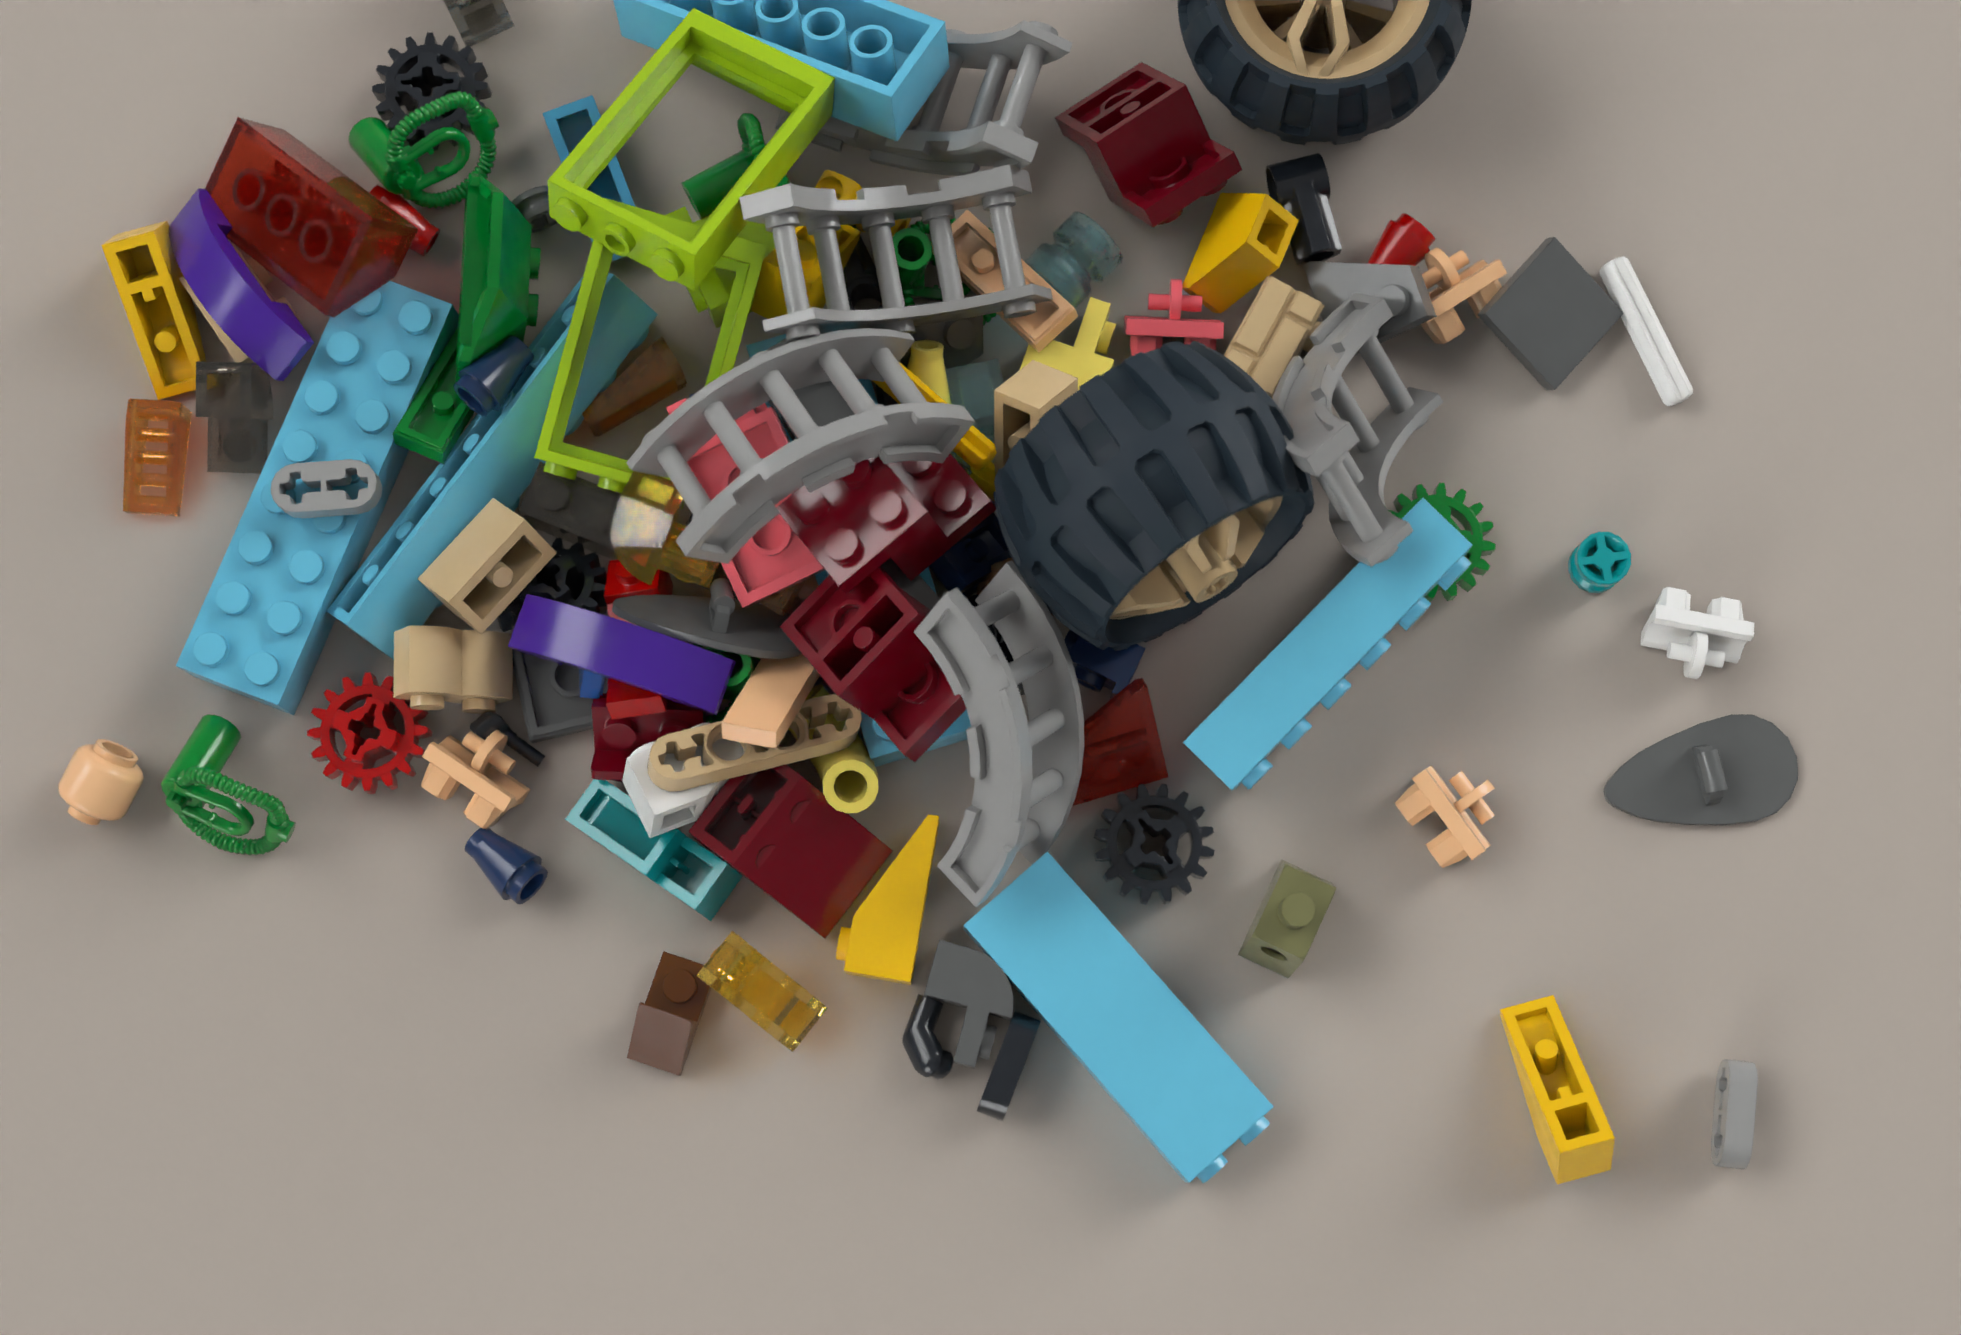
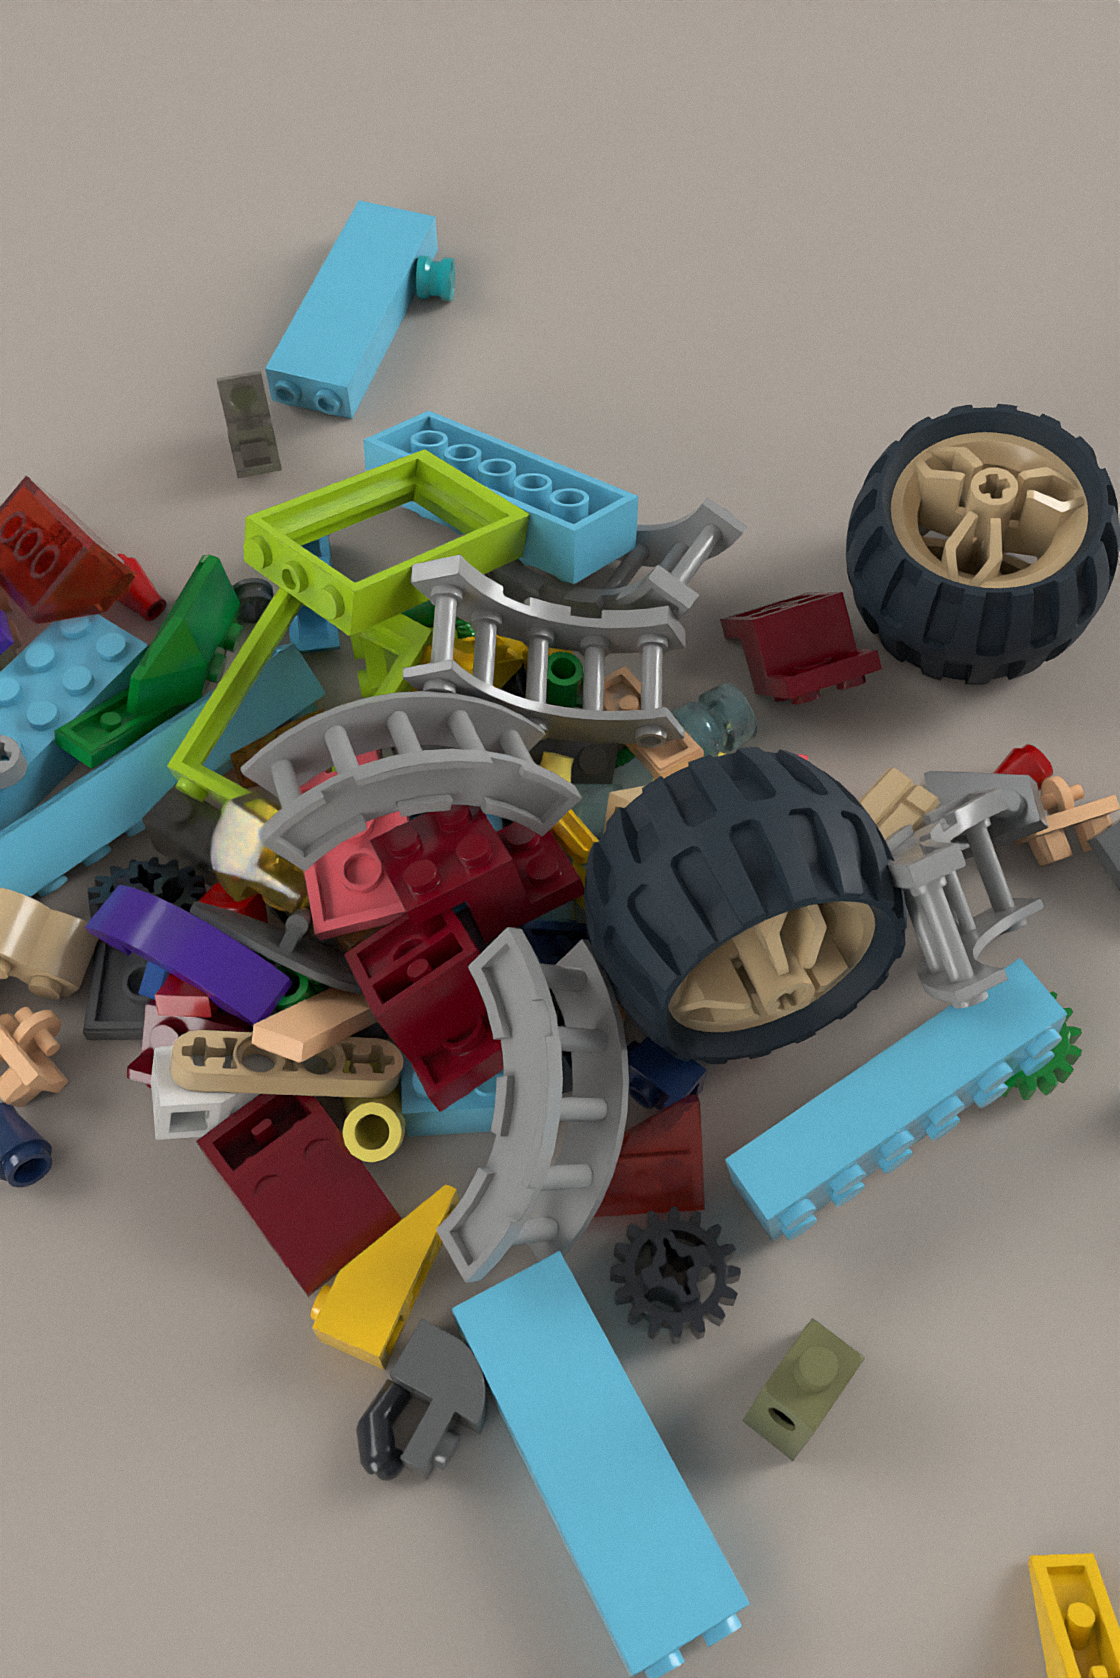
camera: 15 degrees right, 20 degrees down
green piece [348,91,499,209] -> none
black gear [372,32,492,151] -> none
tan brick [418,498,557,635] -> none
dark blue cone [453,335,534,416] -> none
black hand [470,712,545,767] -> none
teal slope [565,779,743,921] -> none
reddish brown slope [627,951,718,1076] -> none
clear yellow brick [696,931,828,1052] -> none
black beam [977,1011,1041,1121] -> none
yellow slope [1182,193,1299,313] -> none
black piece [1265,153,1342,265] -> none
light nougat hips [1395,765,1495,868] -> none

